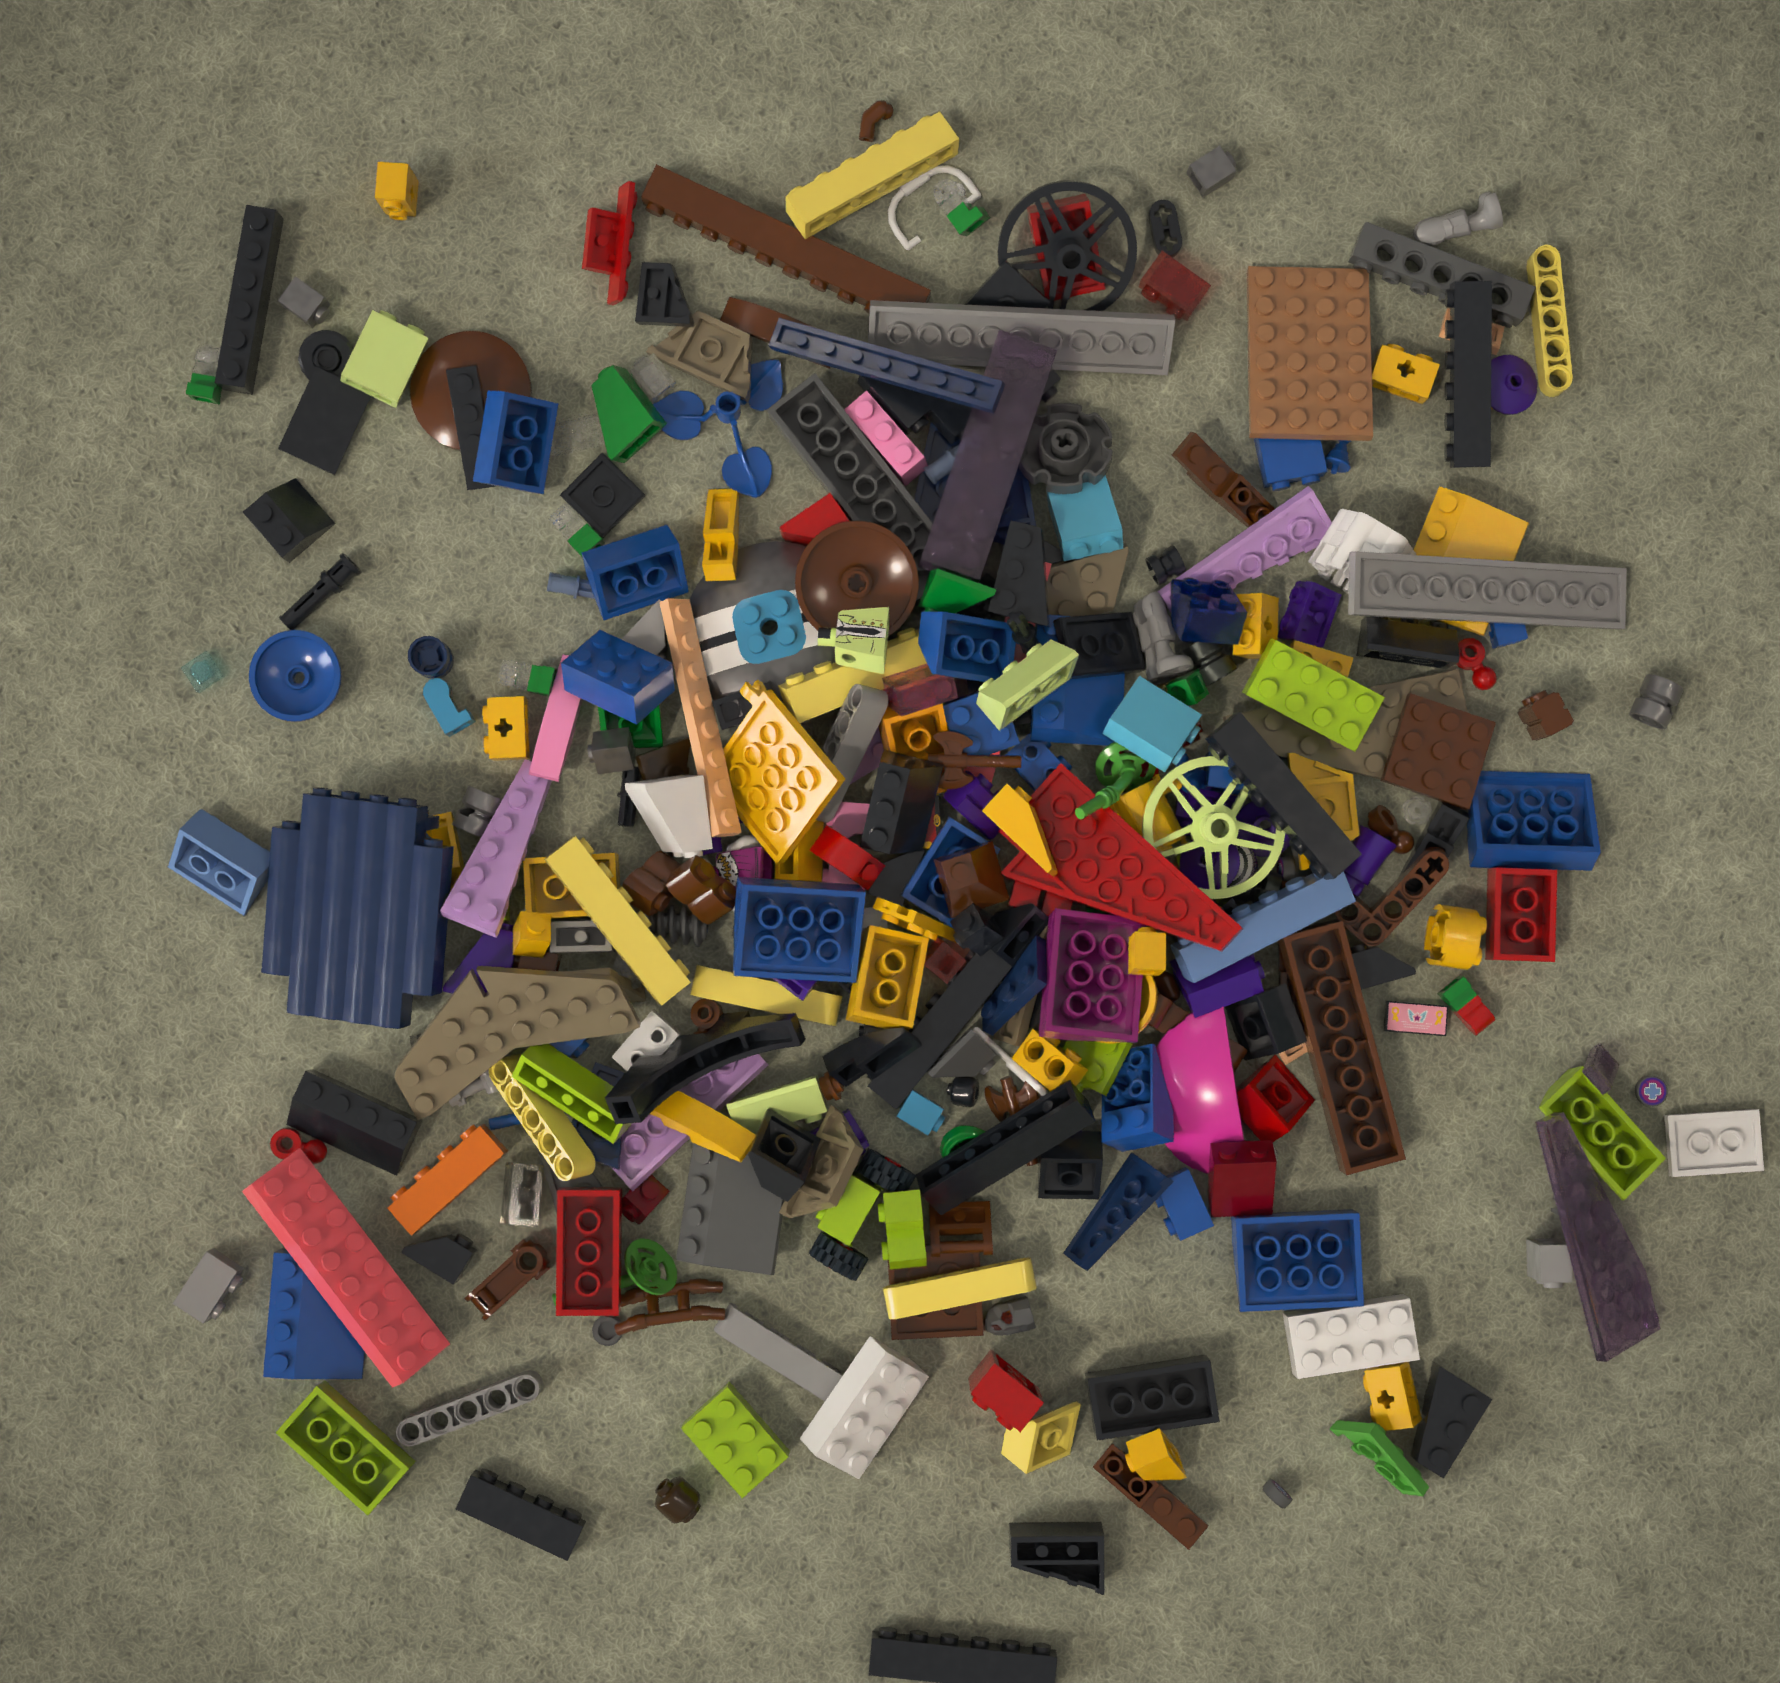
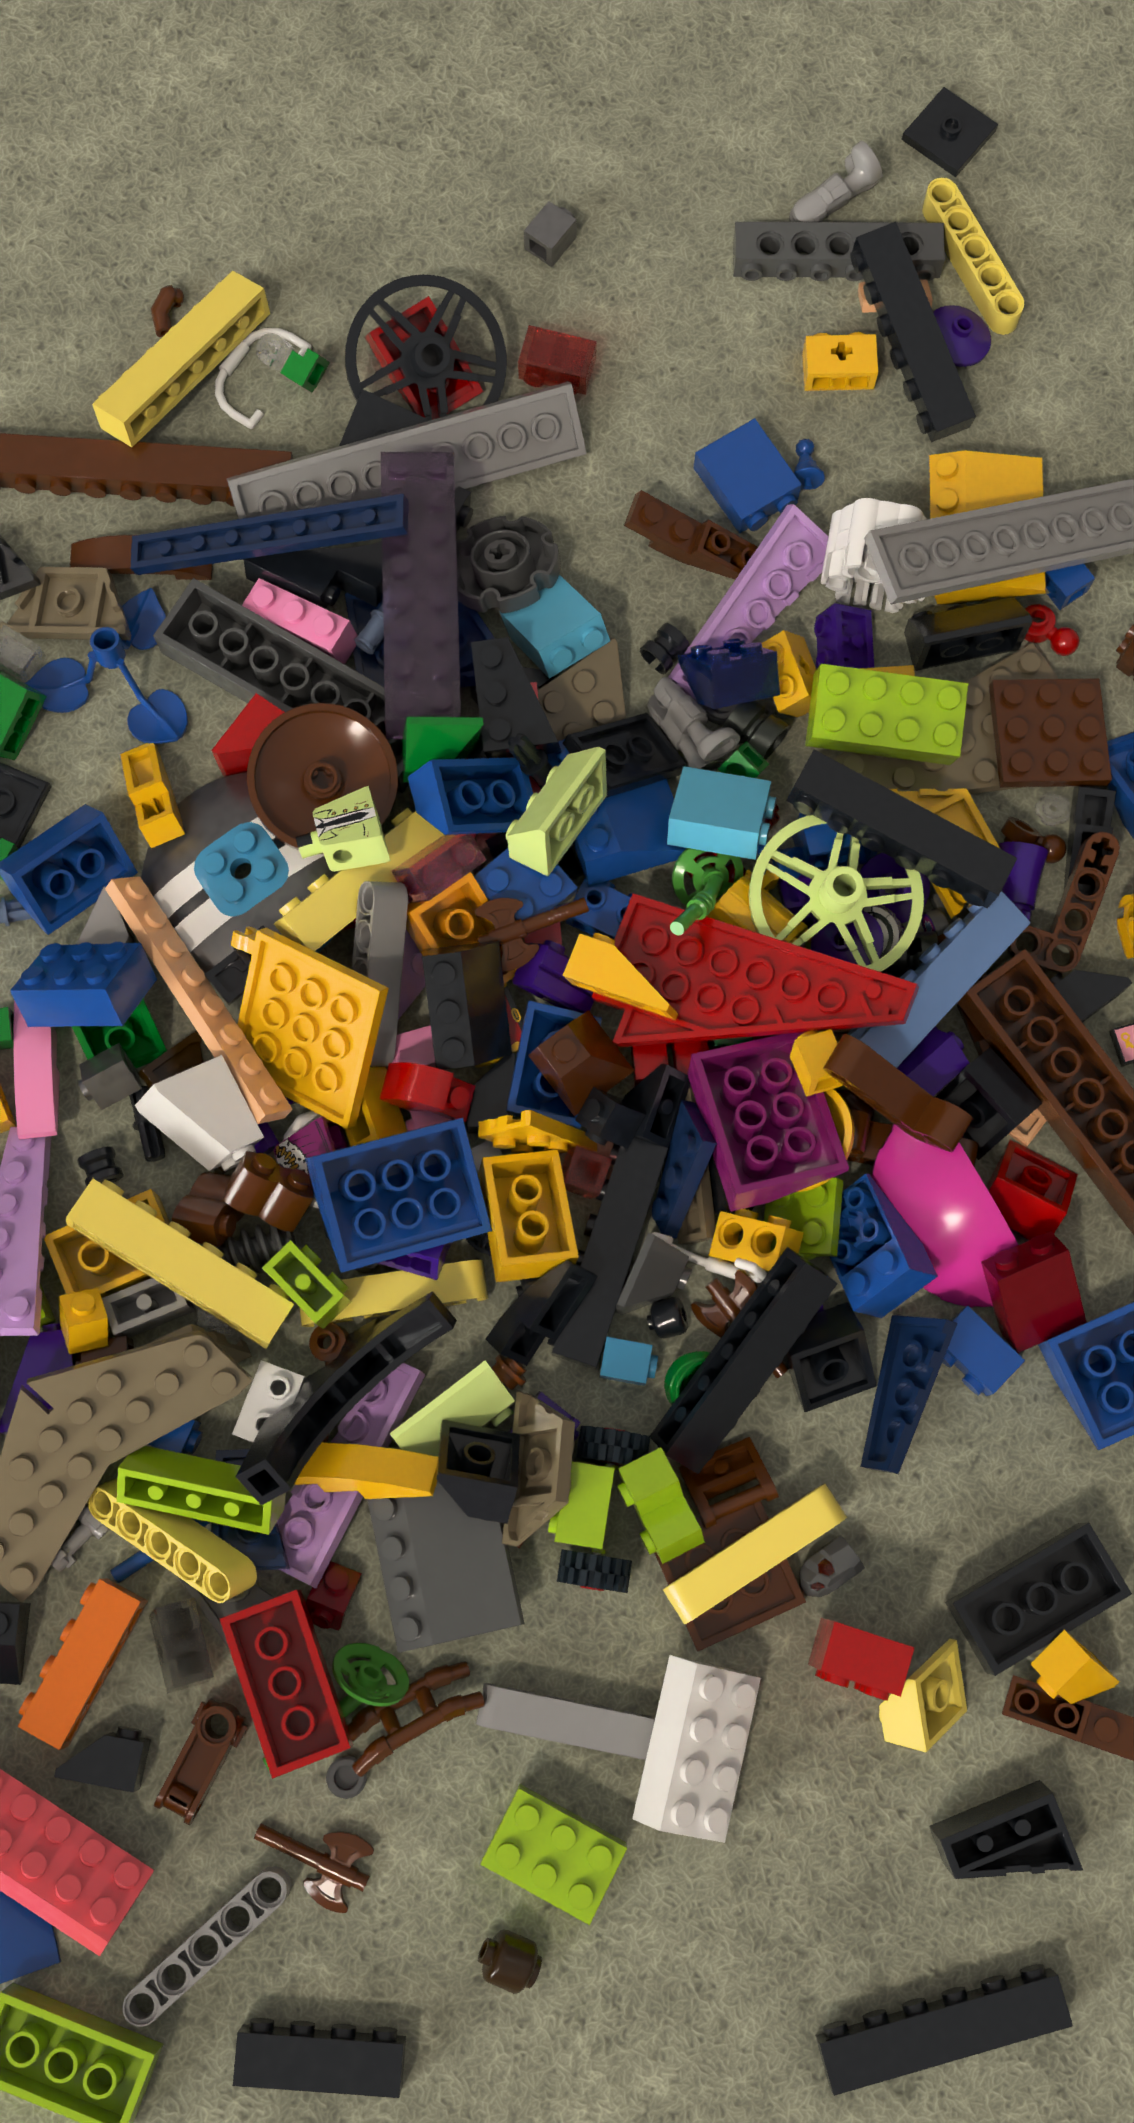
camera: 20 degrees left, 10 degrees down
black beam [1149,200,1182,259] -> none
medium nougat plate [1247,266,1373,441] -> none
none -> black wheel [77,1146,124,1186]
none -> reddish brown piece [254,1823,374,1913]
none -> lime brick [262,1240,351,1329]
none -> reddish brown beam [823,1034,973,1153]
none -> black plate [902,87,998,178]

